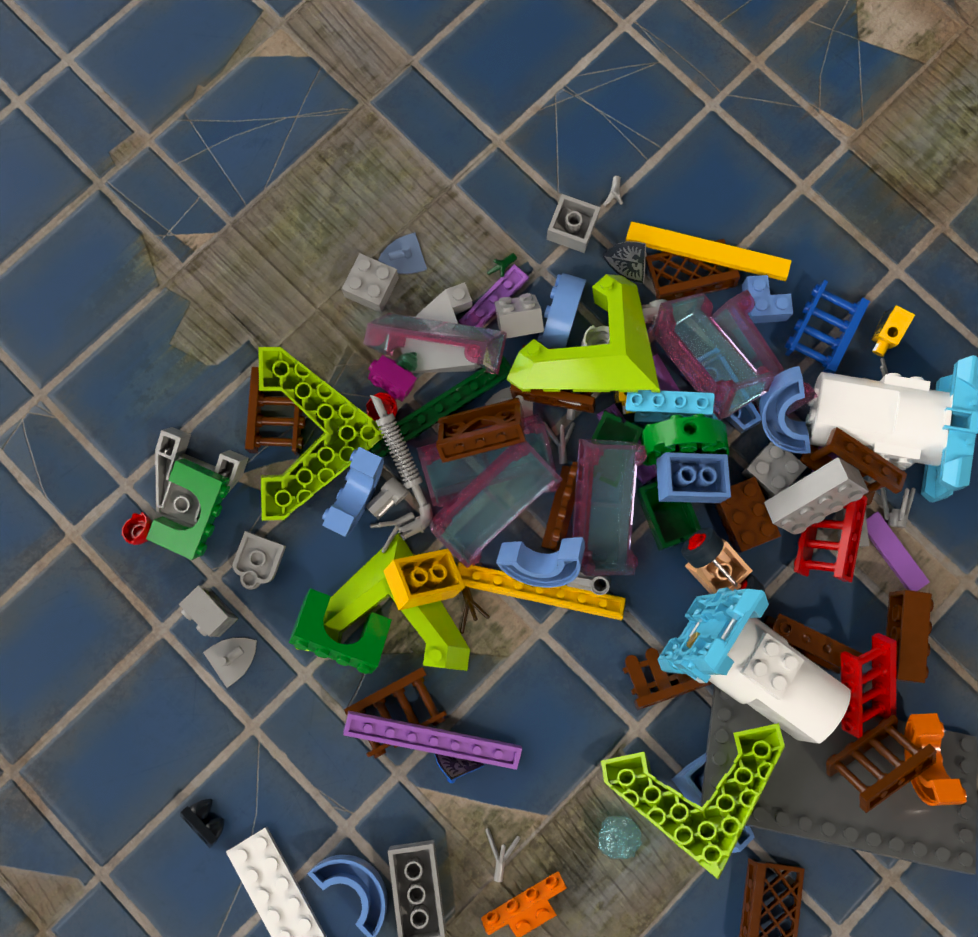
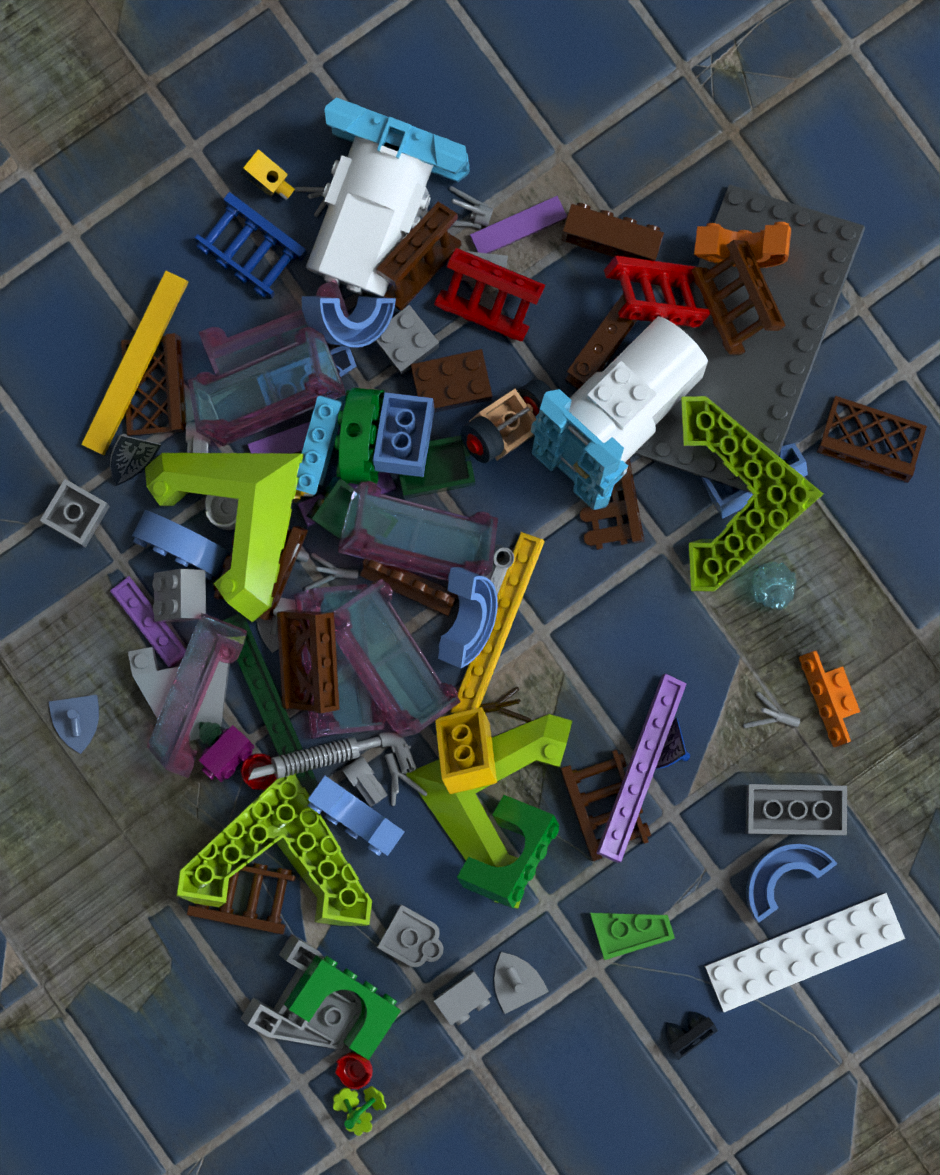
camera: 85 degrees left, 5 degrees up
light grey brick [342,253,399,313] -> none
dark green bar [487,253,517,277] -> none
light grey bar [603,176,623,207] -> none
medium blue brick [742,275,793,324] -> none
light grey brick [764,457,869,535] -> none
none -> lime plant [333,1086,386,1136]
none -> bright green wing [590,913,675,960]

